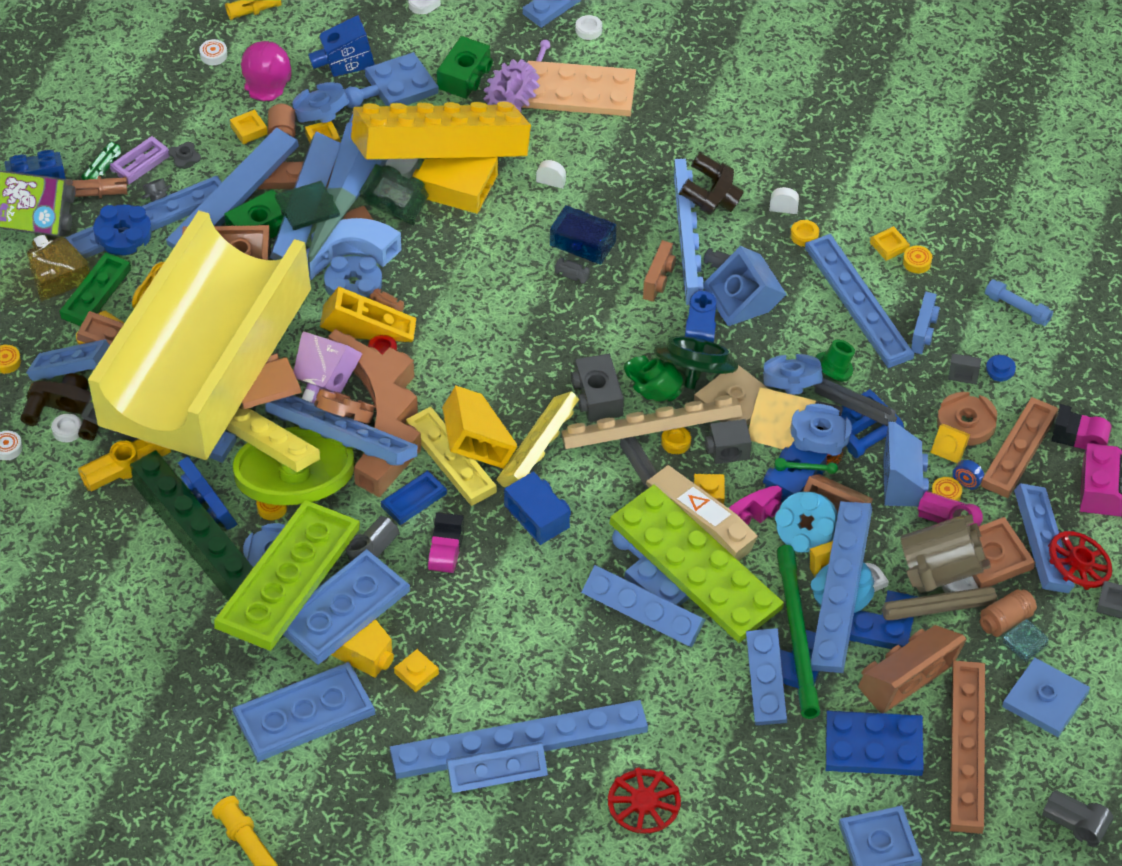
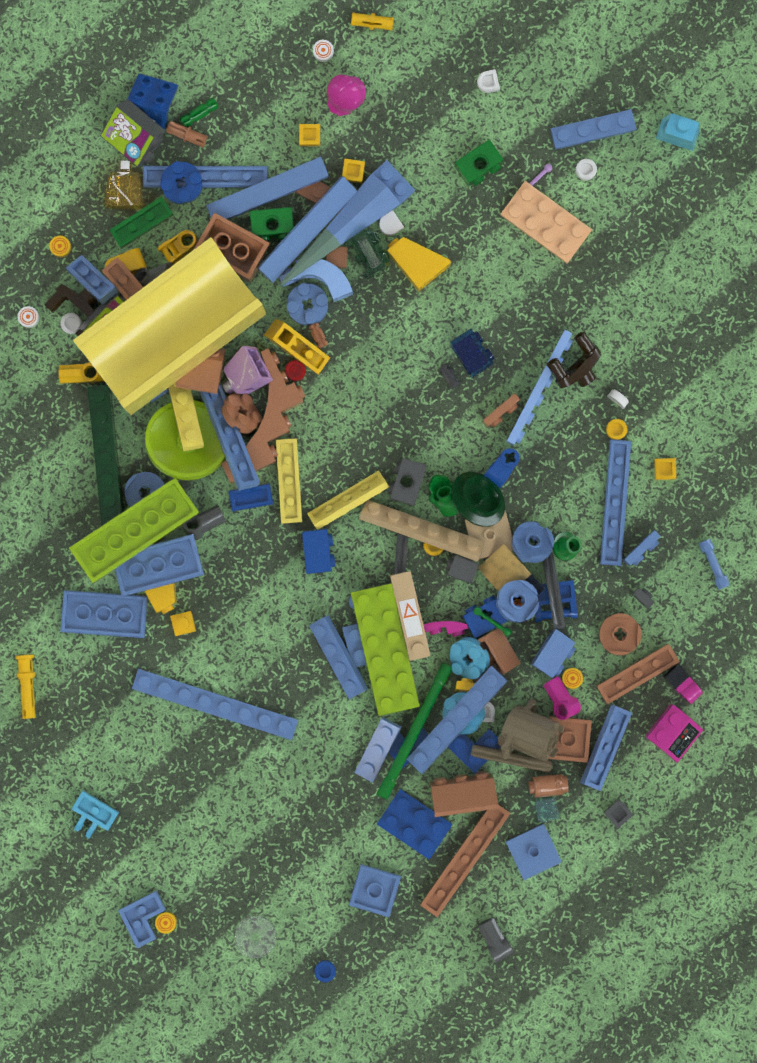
camera: 30 degrees right, 35 degrees up
lavender tile [110,136,170,185] -> none
dark grey plate [141,178,172,201] -> none
dark grey plate [168,142,201,169] -> none
blue plate [178,456,238,531] -> none
nougat brick [268,103,296,138] -> none
clear green piece [275,181,340,230] -> none
medium blue plate [292,82,349,123] -> none
torso [308,15,375,77] -> none
medium blue plate [345,52,439,109] -> none
yellow brick [351,101,531,159] -> none
leg [428,512,464,573] -> none
yellow slope [442,385,517,469] -> none
medium blue plate [446,742,548,793] -> none
lavender gear [484,59,540,112] -> none
white tile [536,160,566,189] -> none
red wheel [608,767,681,834] -> none
yellow plate [694,474,725,505] -> none
medium blue slope [703,246,787,326] -> none
dark grey piece [704,248,731,268] -> none
yellow tile [903,246,932,274] -> none
yellow plate [930,424,970,464] -> none
blue tile [953,460,984,490] -> none
blue plate [986,355,1016,382] -> none
red wheel [1048,531,1112,590] -> none

